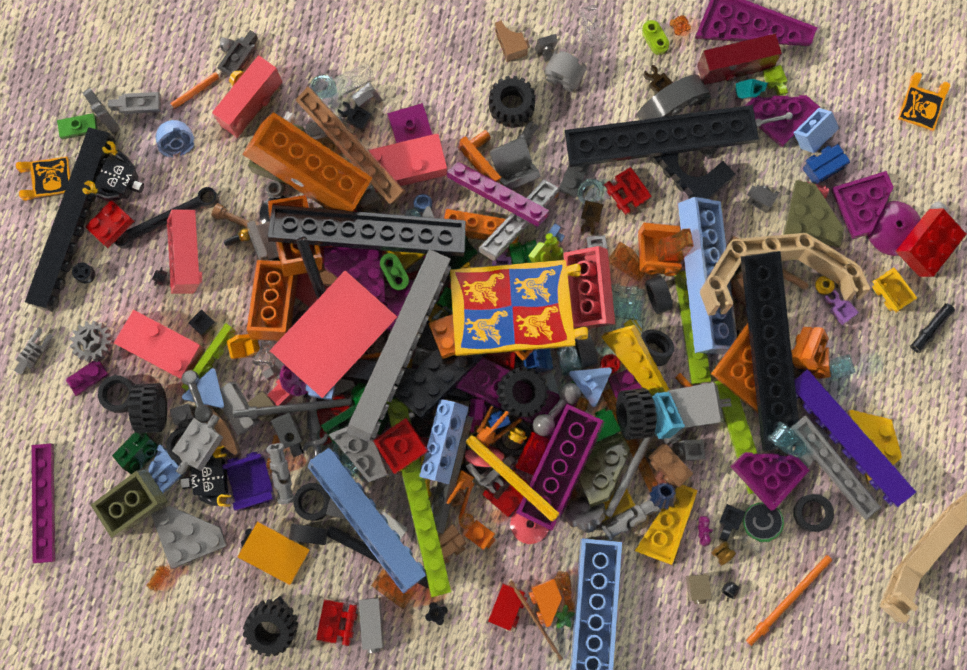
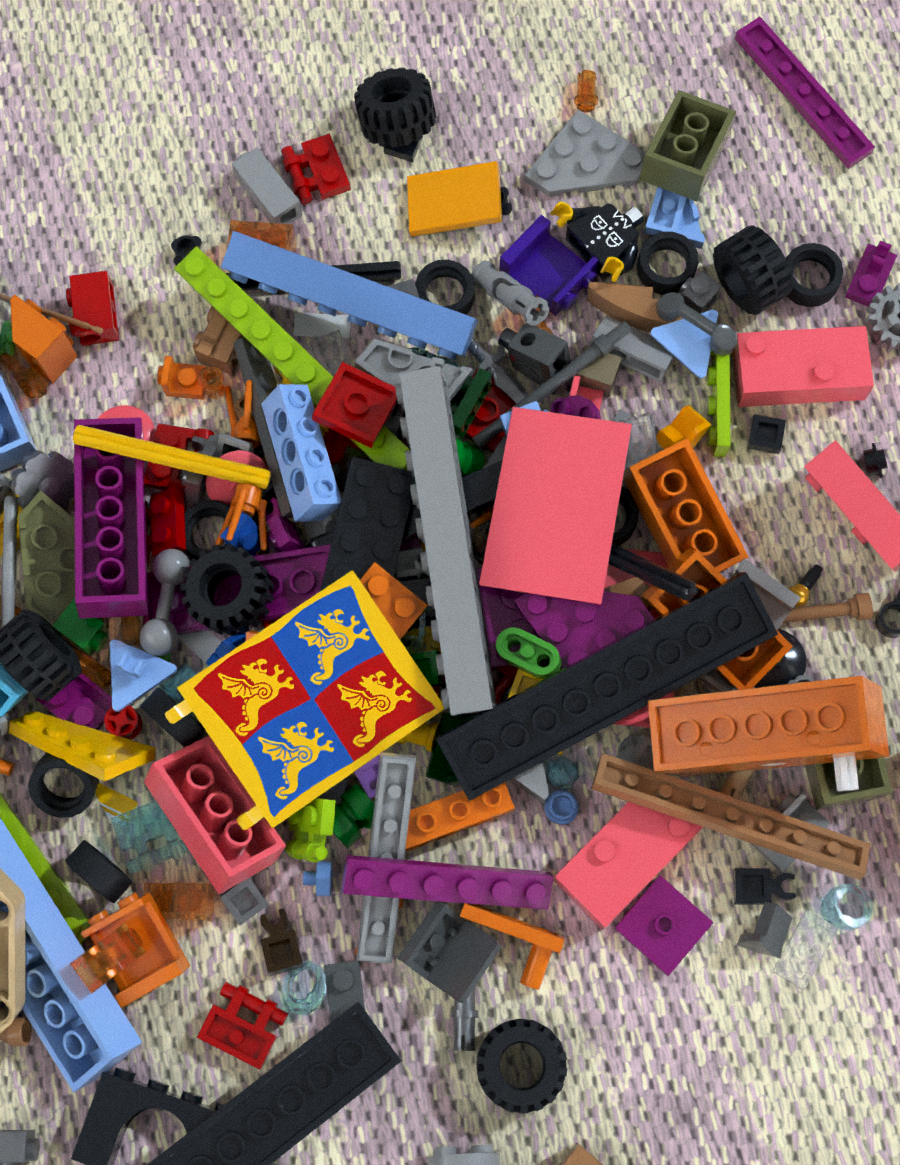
camera: 150 degrees right, 5 degrees down
dark green bracket [112,432,159,475] -> none
light grey plate [172,414,223,475] -> none
black tyre [289,524,328,545] -> none
yellow plate [508,427,527,444] -> none

